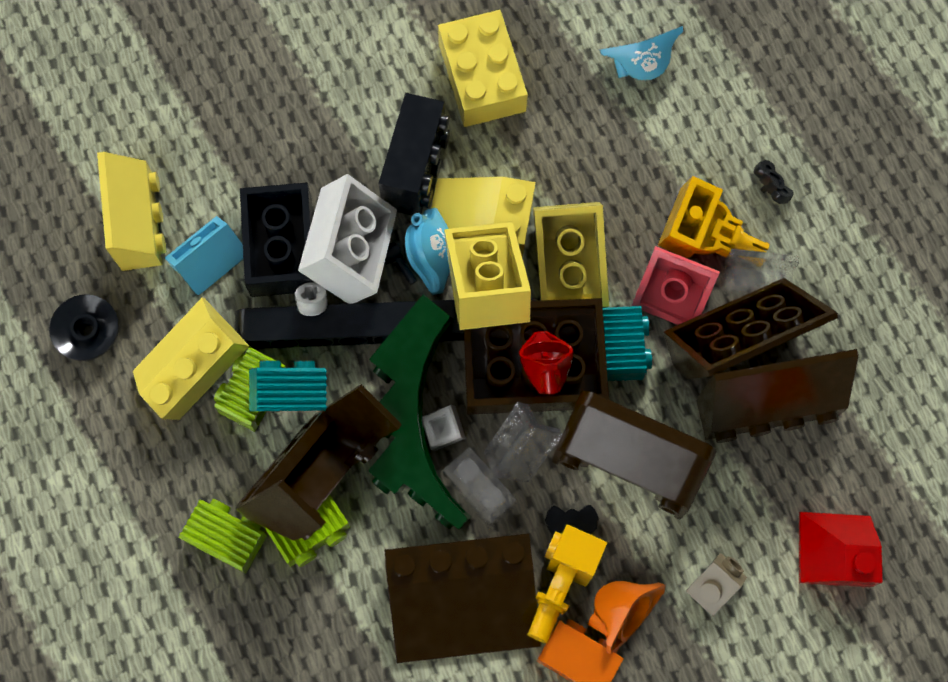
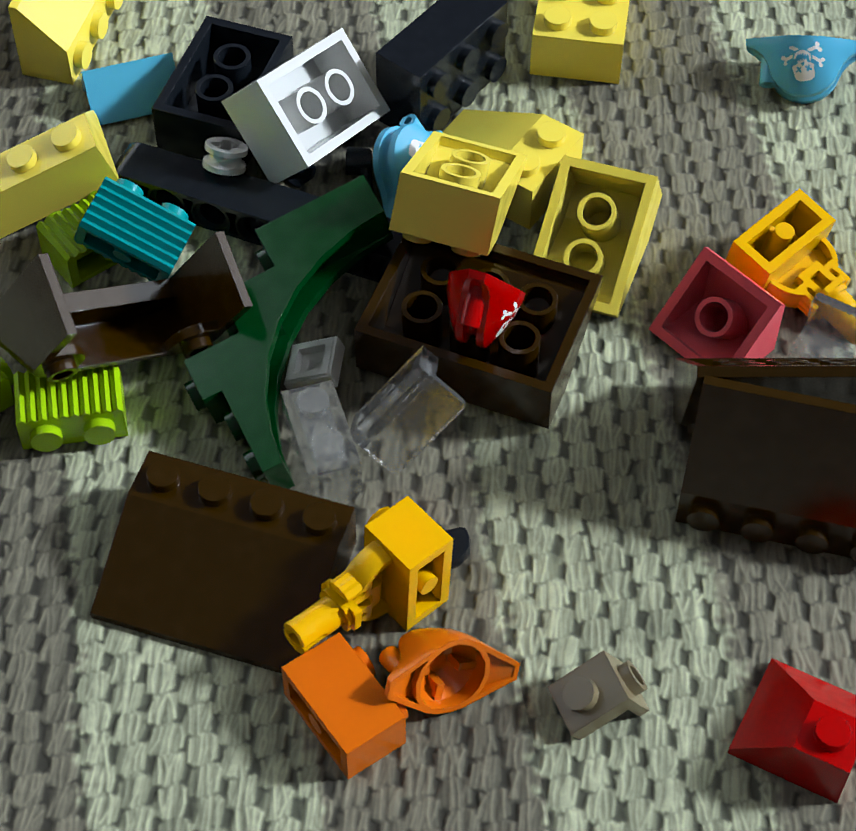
camera: 25 degrees right, 20 degrees down
dark brown windscreen [552,391,717,519] -> none
teal brick [603,306,652,381] -> none

